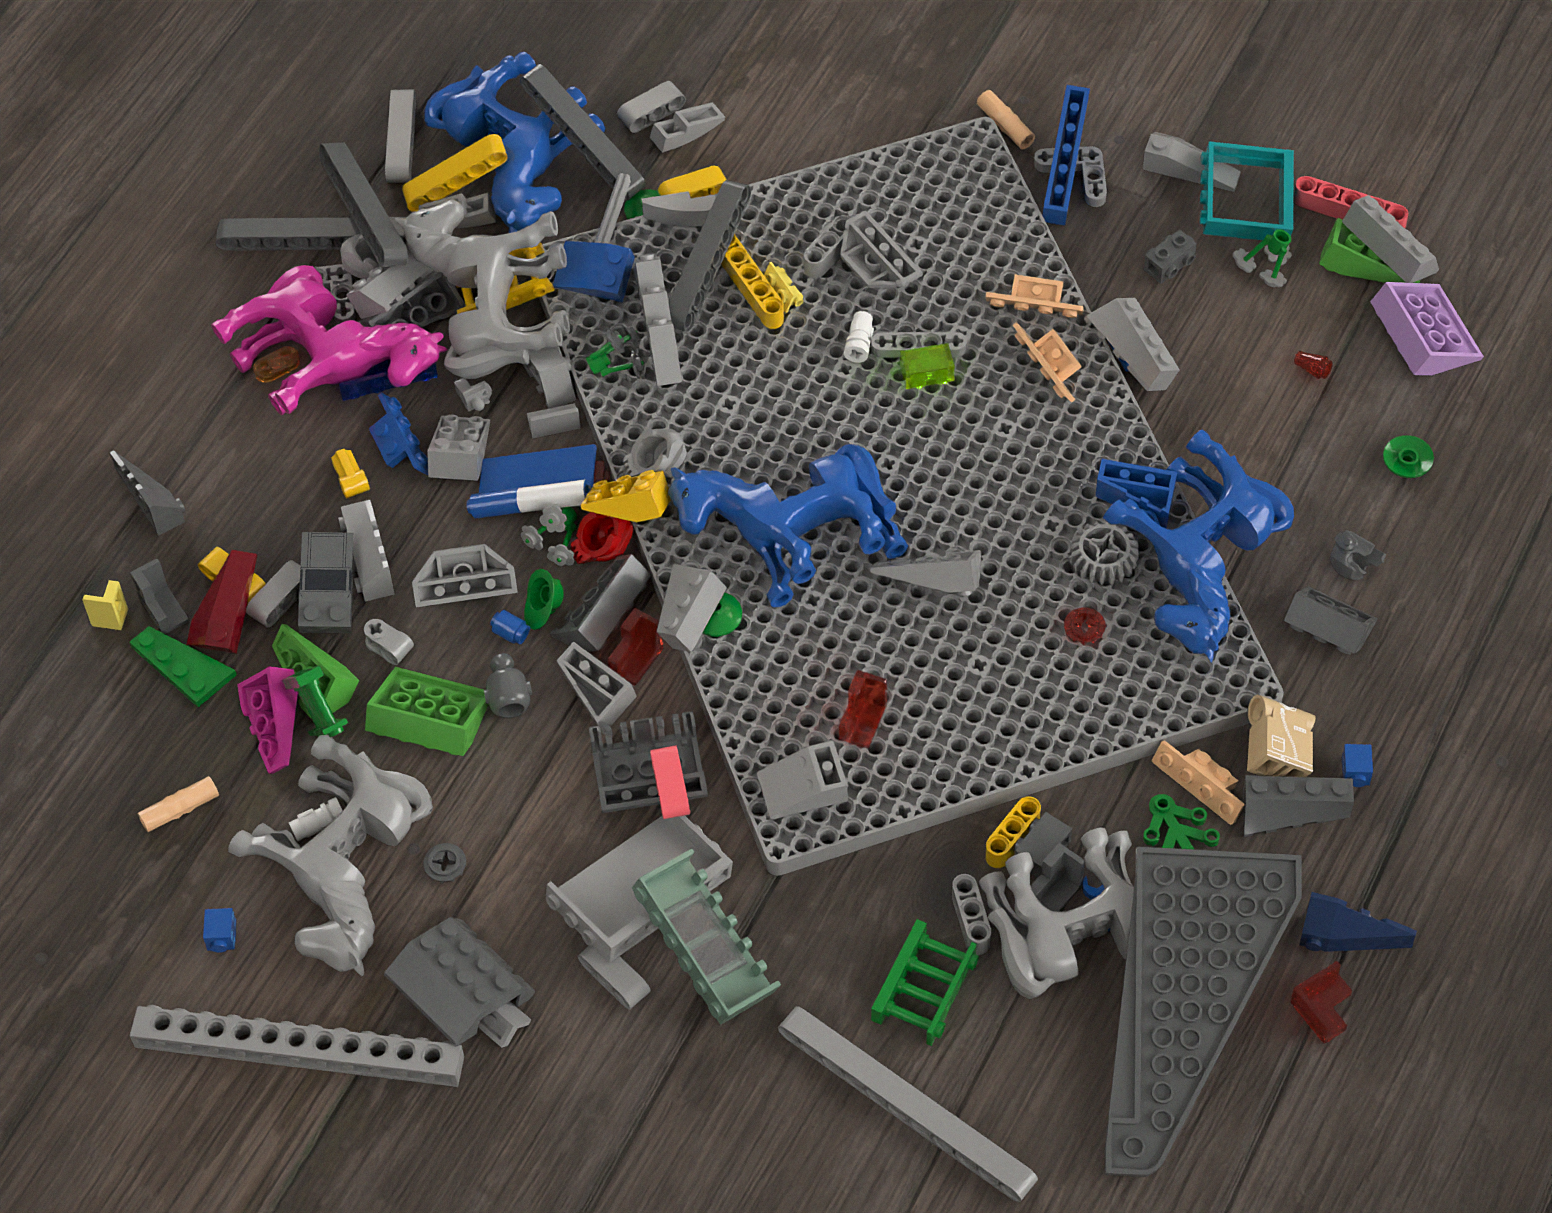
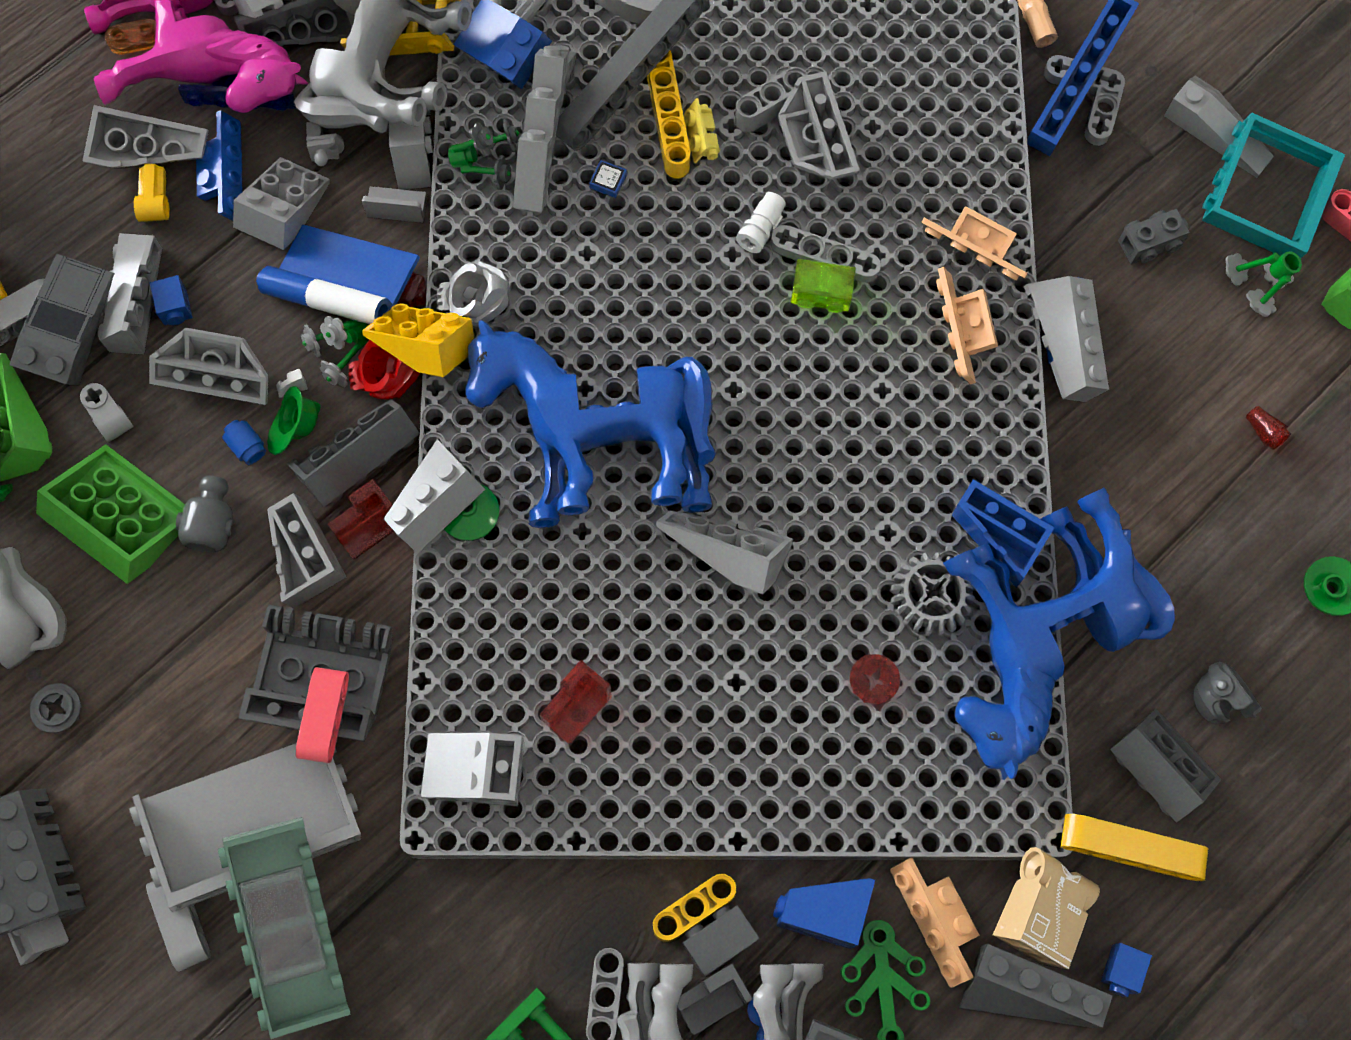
camera: 15 degrees right, 15 degrees up
none -> light grey wedge [83,105,209,168]
none -> blue brick [149,275,193,325]
none -> white tile [276,369,308,398]
none -> tile [589,160,627,198]
none -> blue slope [773,878,875,949]
none -> yellow beam [1061,814,1208,881]

